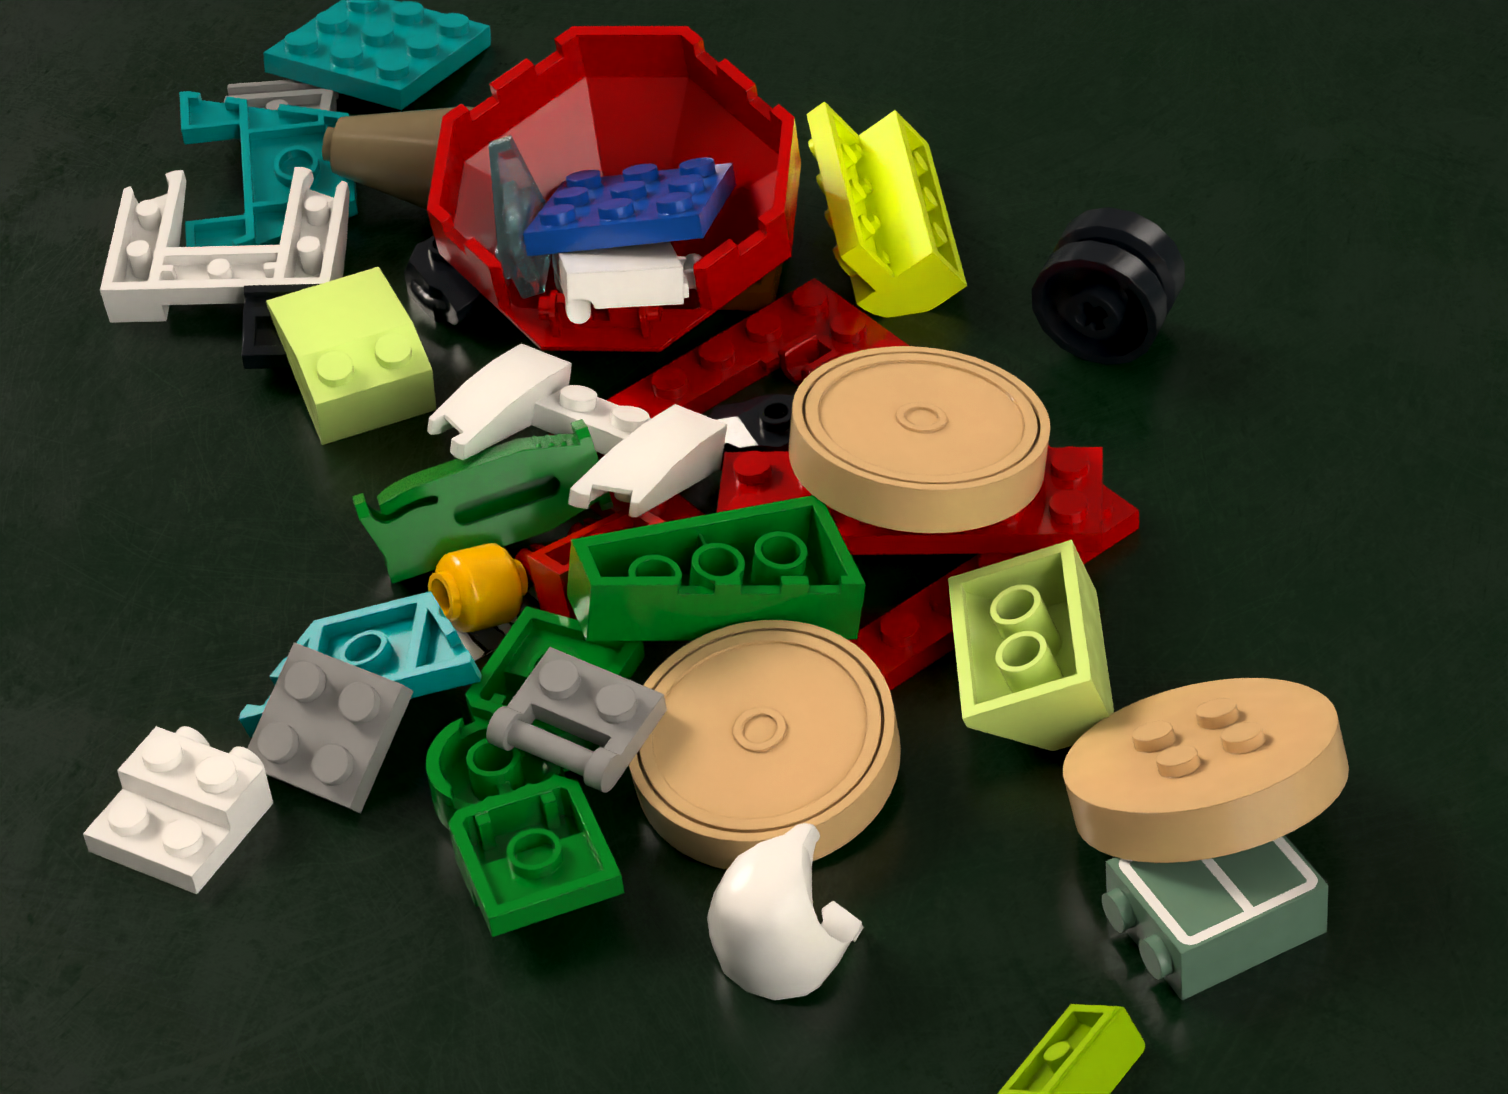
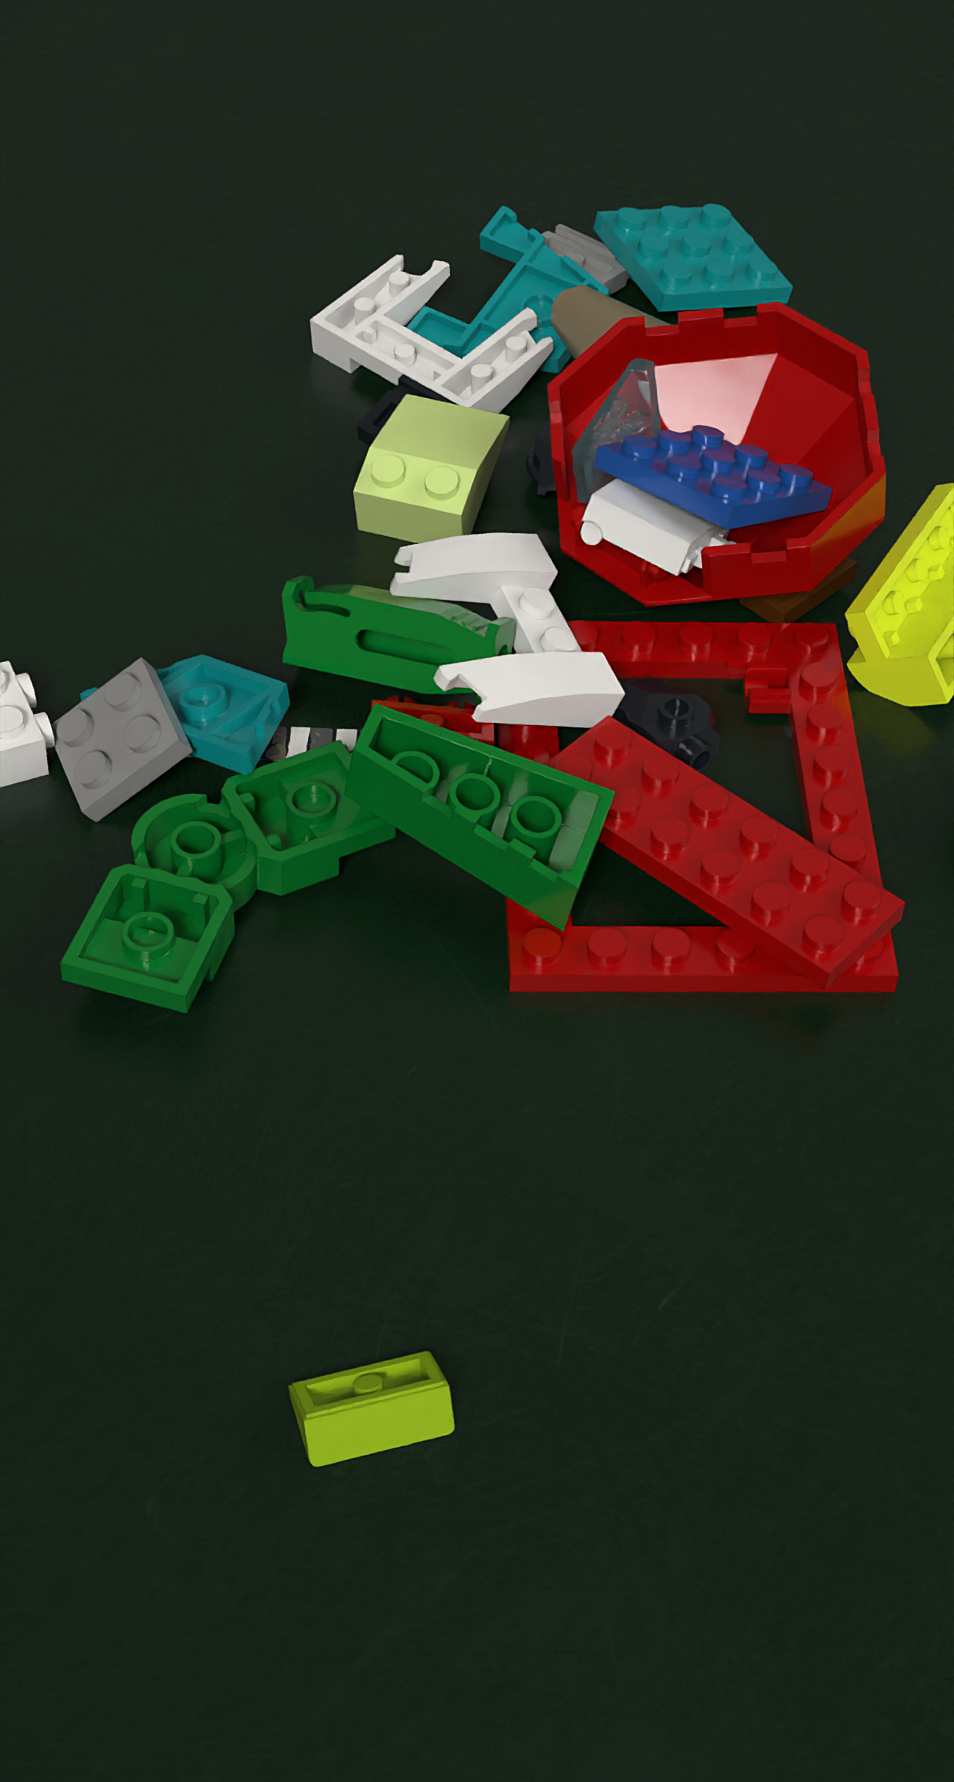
camera: 30 degrees right, 5 degrees up
yellow head [428,543,528,633] -> none
light grey plate [486,647,667,793] -> none
tan brick [628,620,901,870] -> none
white piece [707,823,864,1000] -> none
tan brick [789,346,1050,533] -> none
yellowish green slope [948,540,1114,751] -> none
tan brick [1063,678,1349,863] -> none
sand green brick [1102,835,1328,1001] -> none

